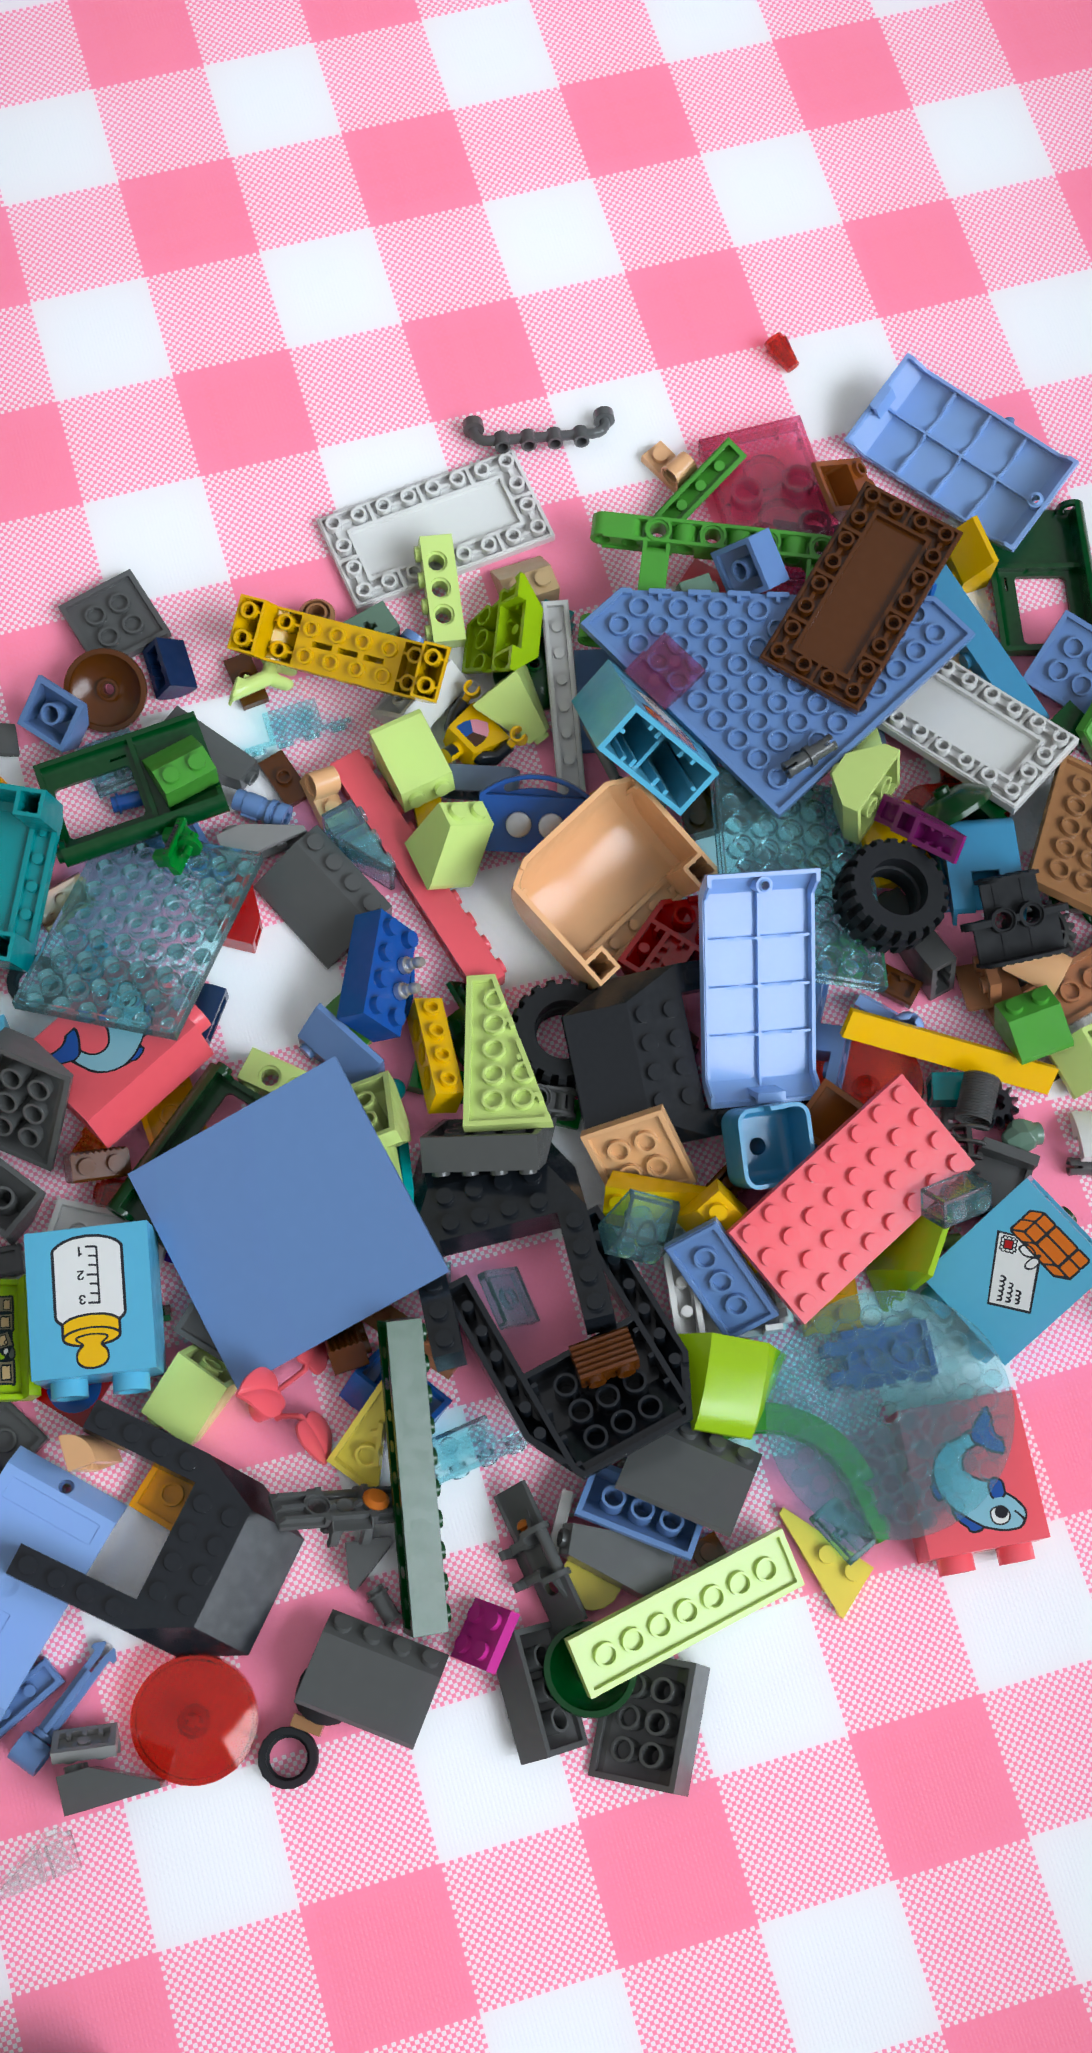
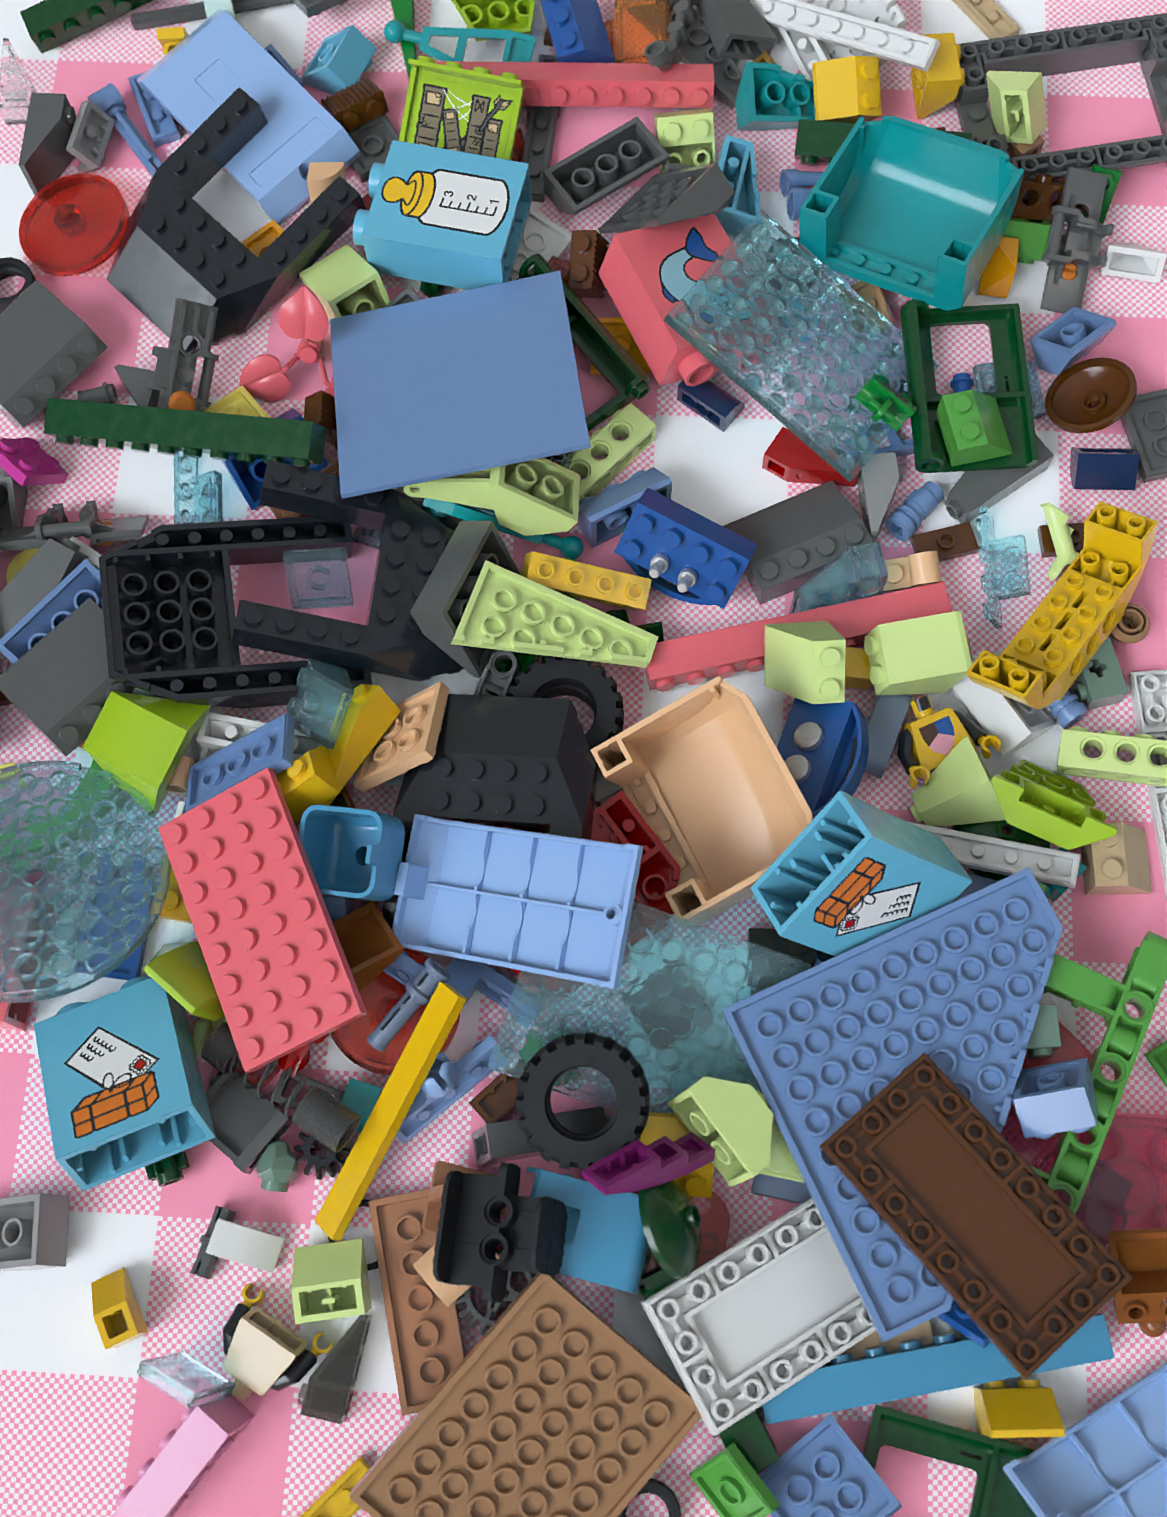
camera: 120 degrees right, 0 degrees up
reddish brown brick [568,1326,640,1389] -> none
clear pink slope [624,632,706,710] -> none
dark grey pin [781,734,838,779] -> none
clear light blue brick [921,1170,992,1229] -> none
bright green slope [994,985,1074,1065] -> none
none -> sand blue pin [366,958,451,1052]

